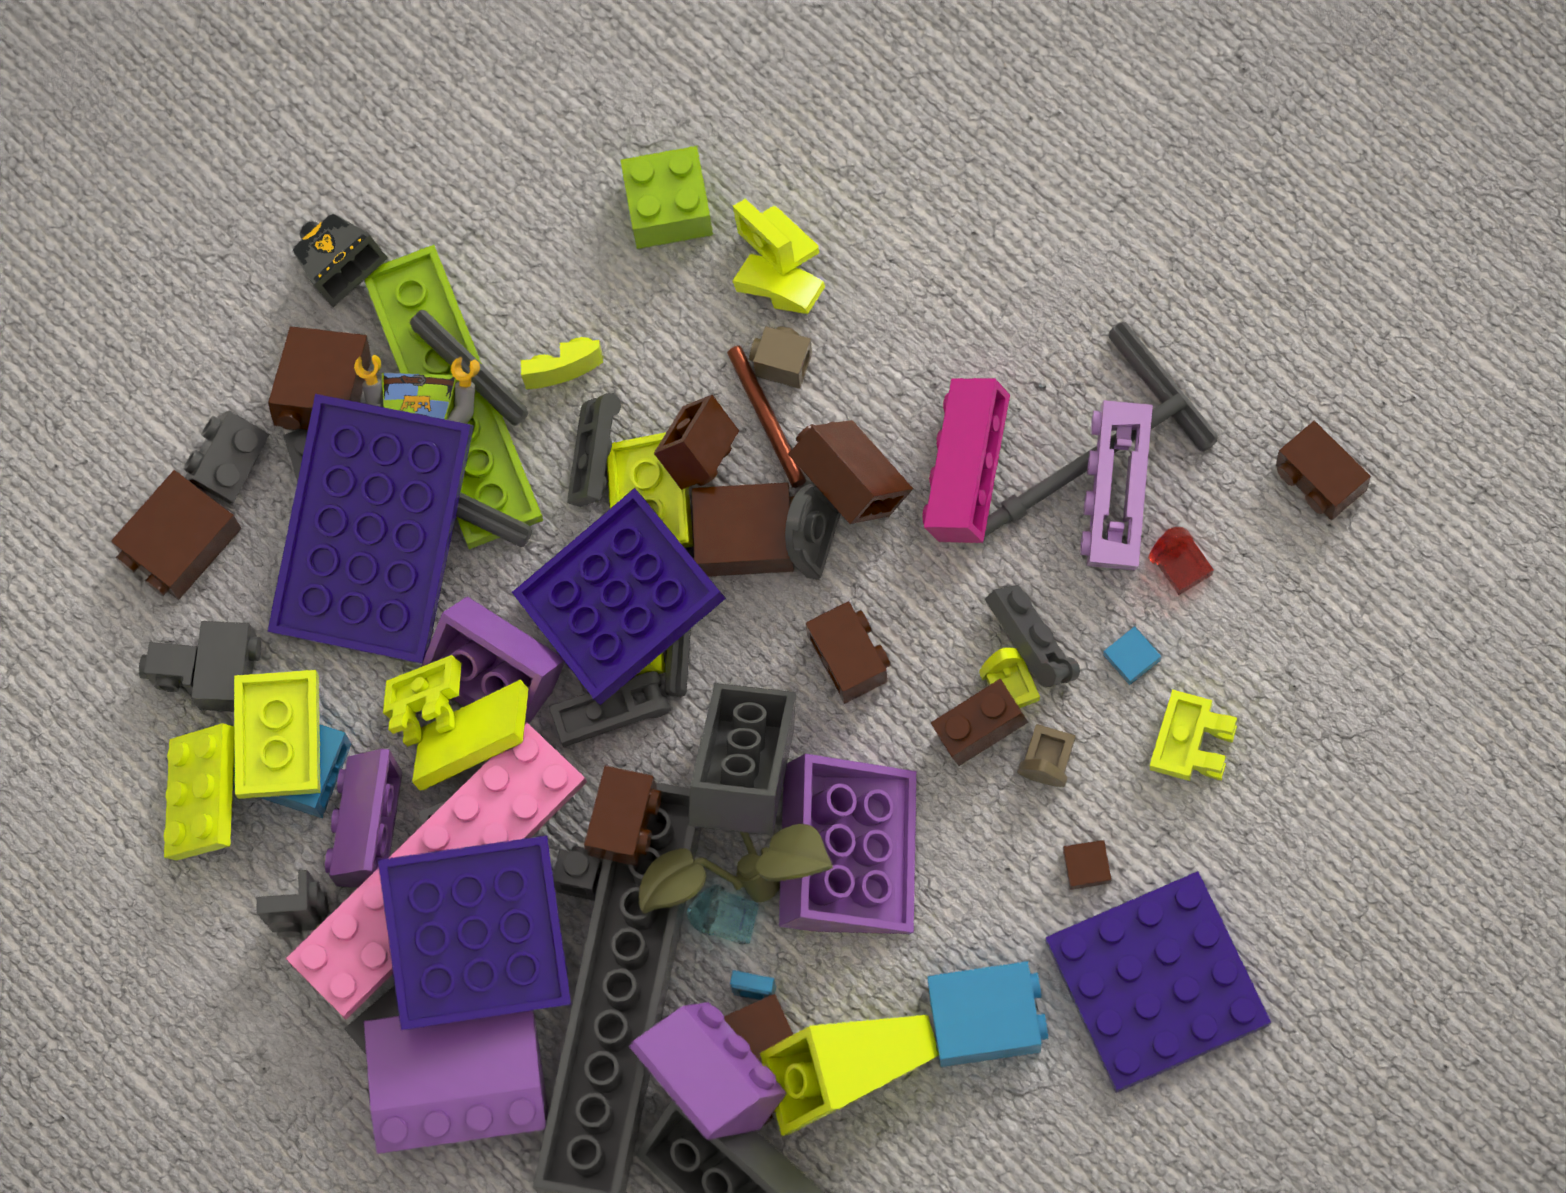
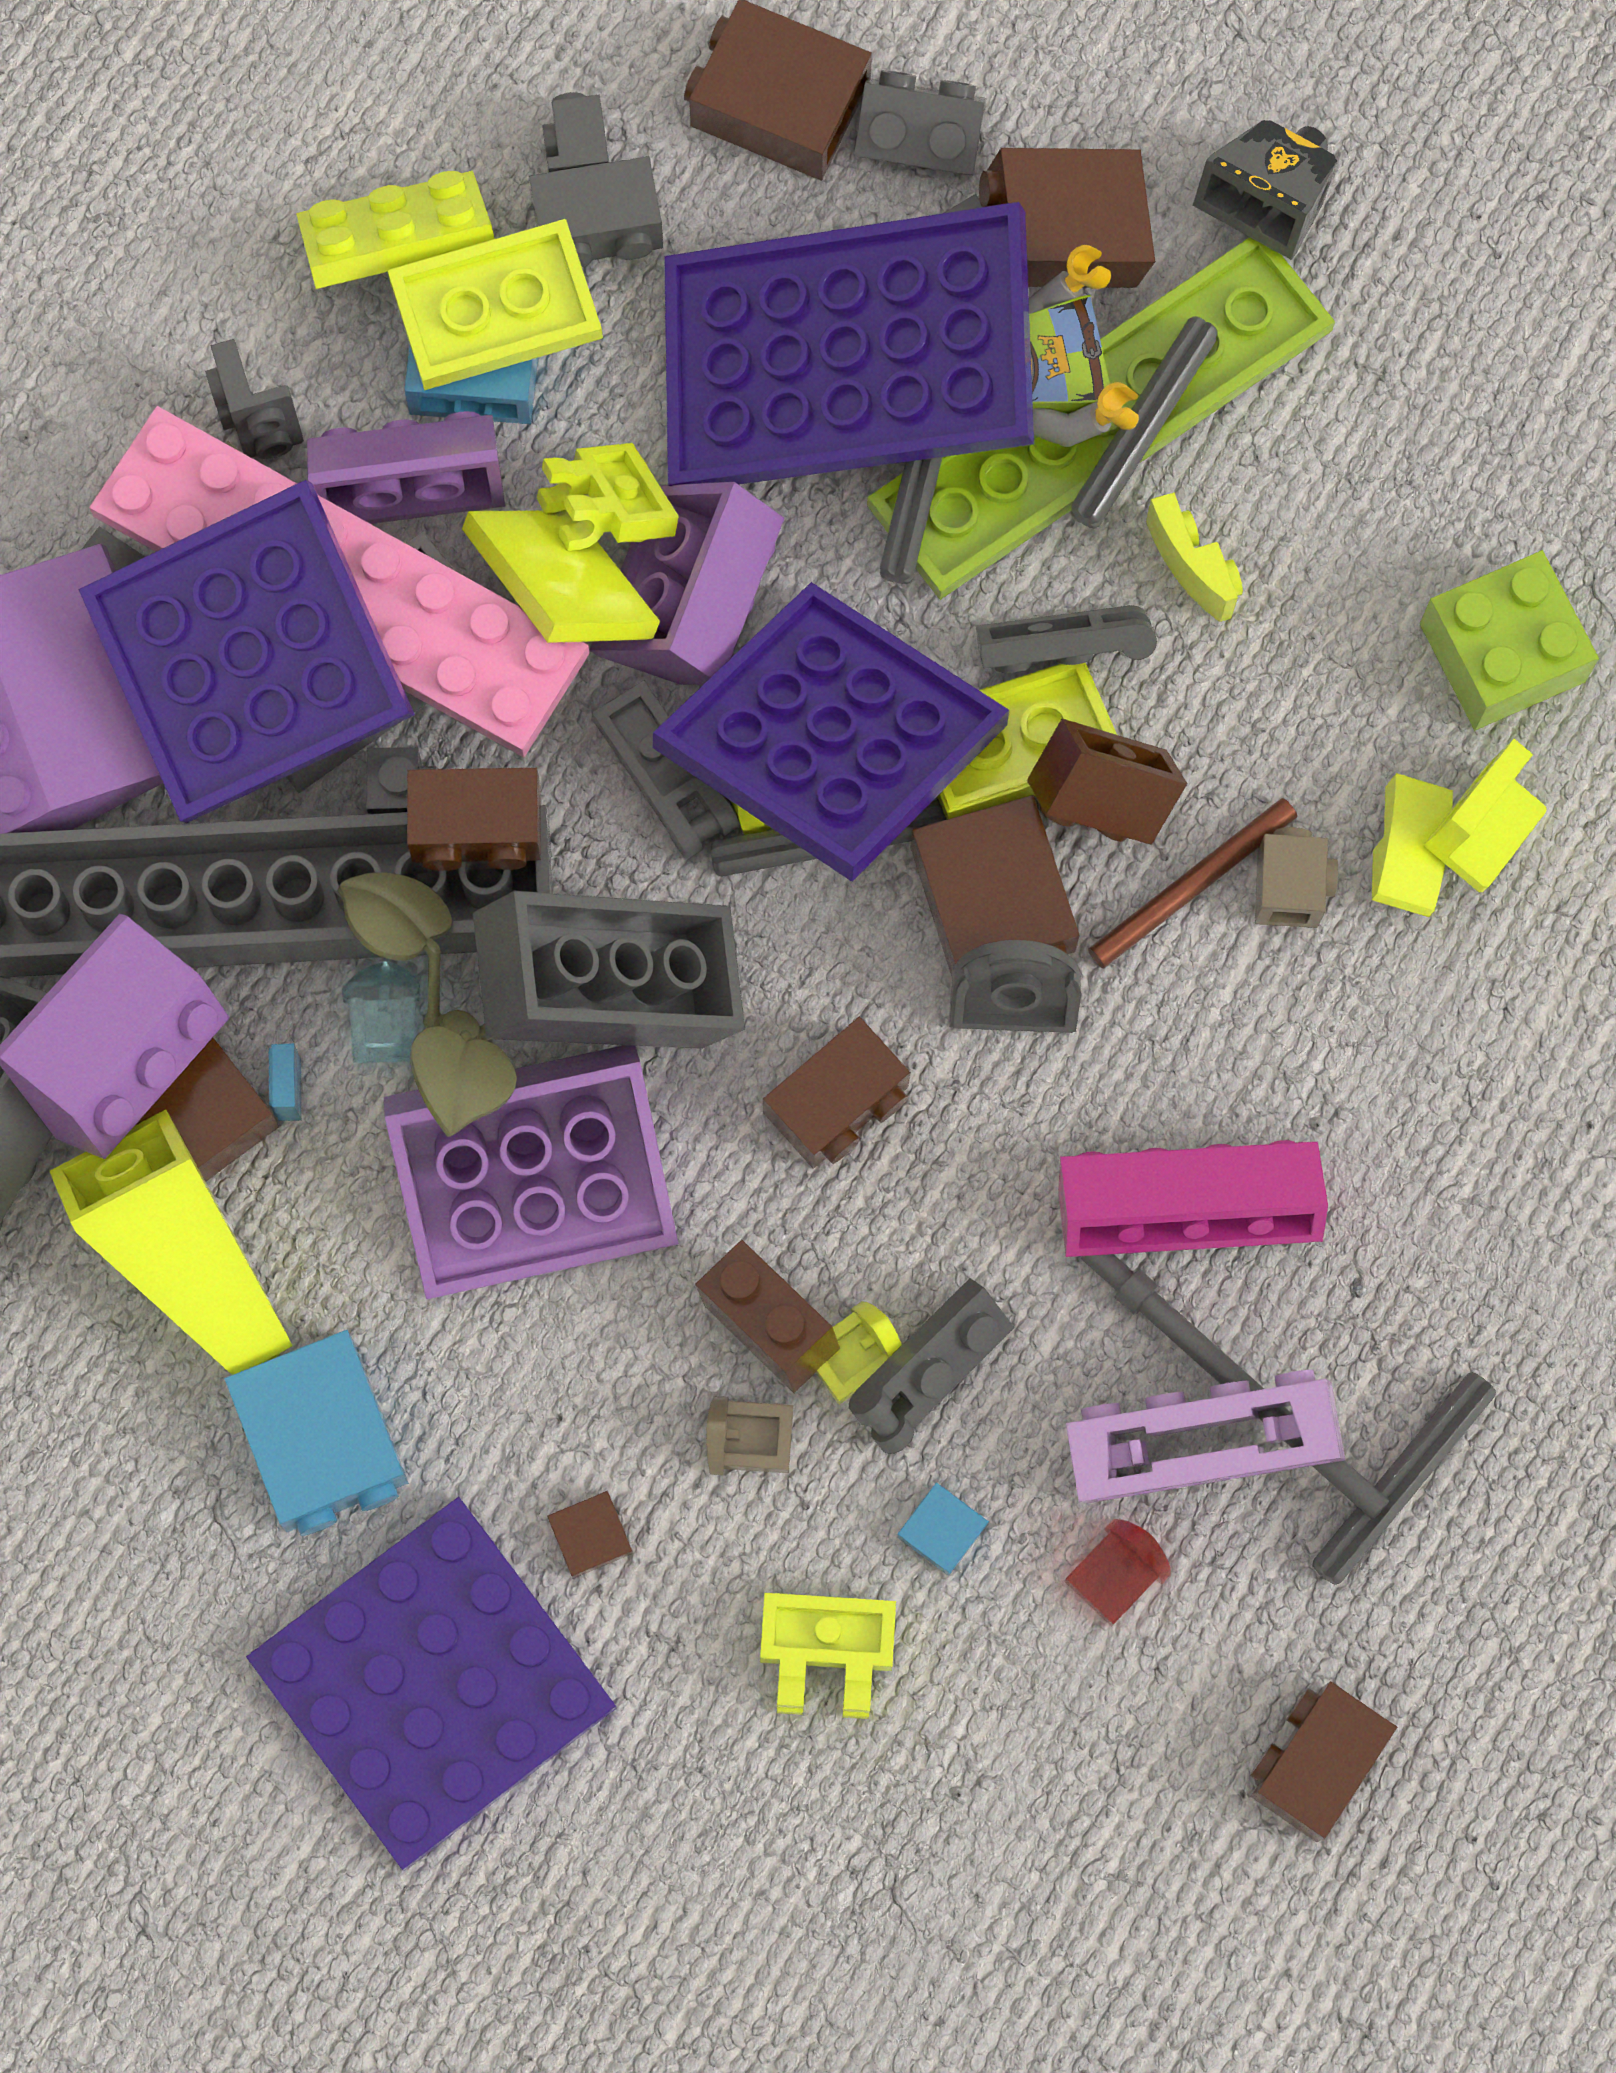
camera: 65 degrees right, 5 degrees up
reddish brown brick [788,420,913,524] -> none

